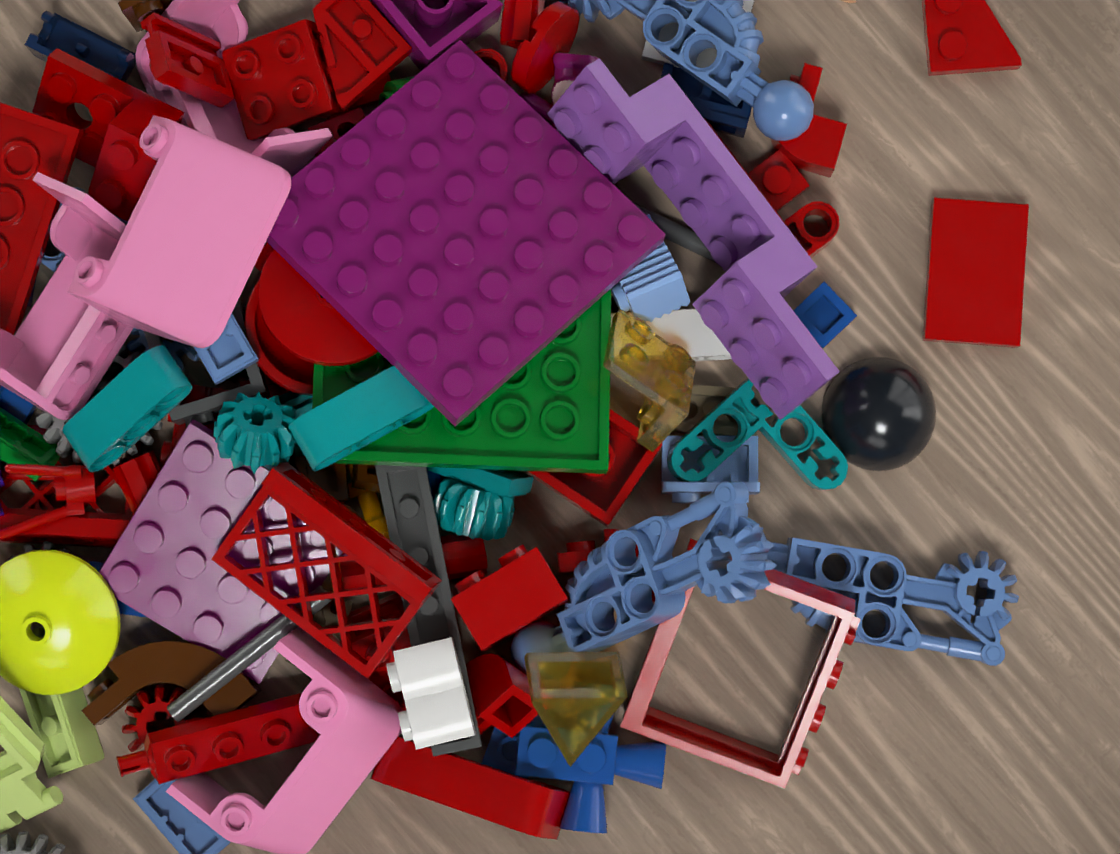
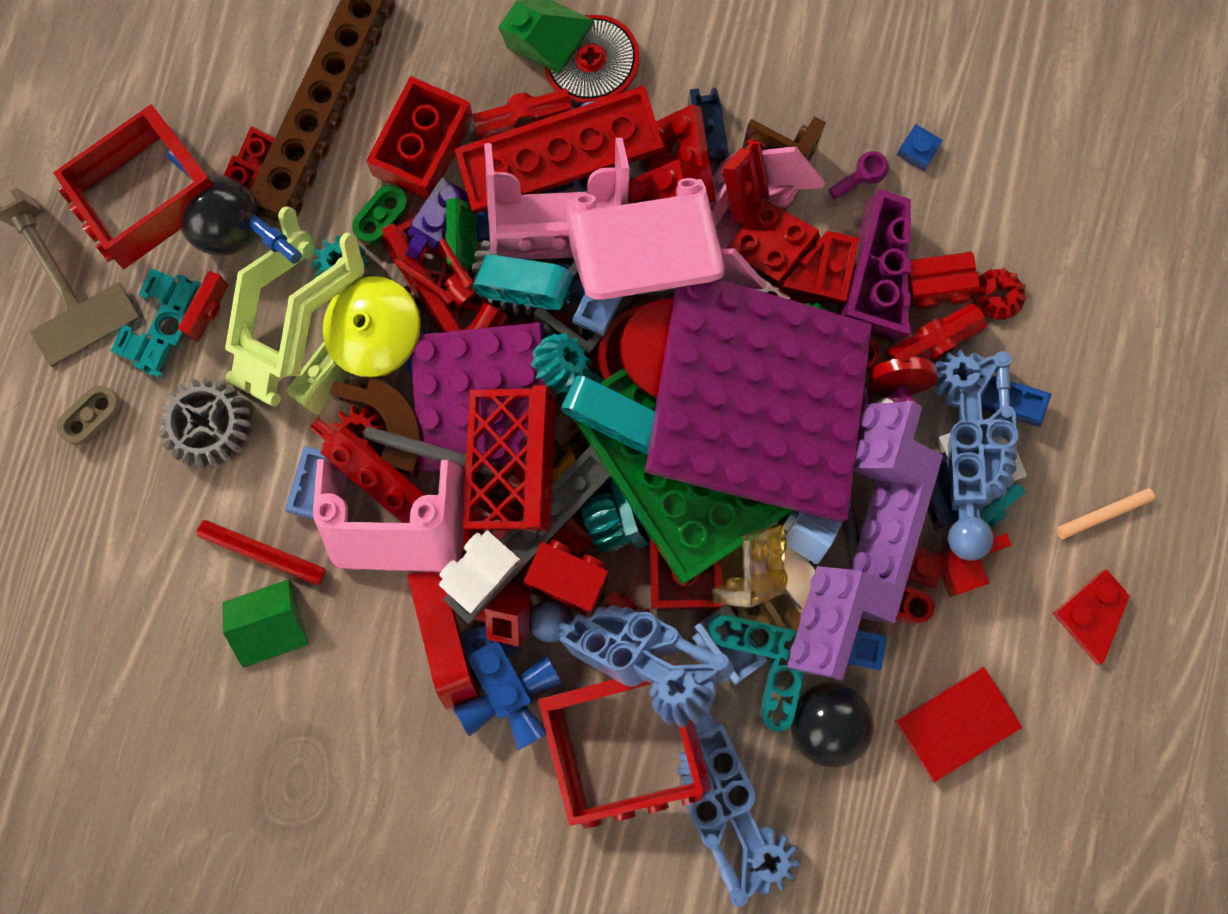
camera: 50 degrees right, 5 degrees down
clear yellow slope [524,652,628,767] -> none
none -> teal plate [980,483,1026,527]

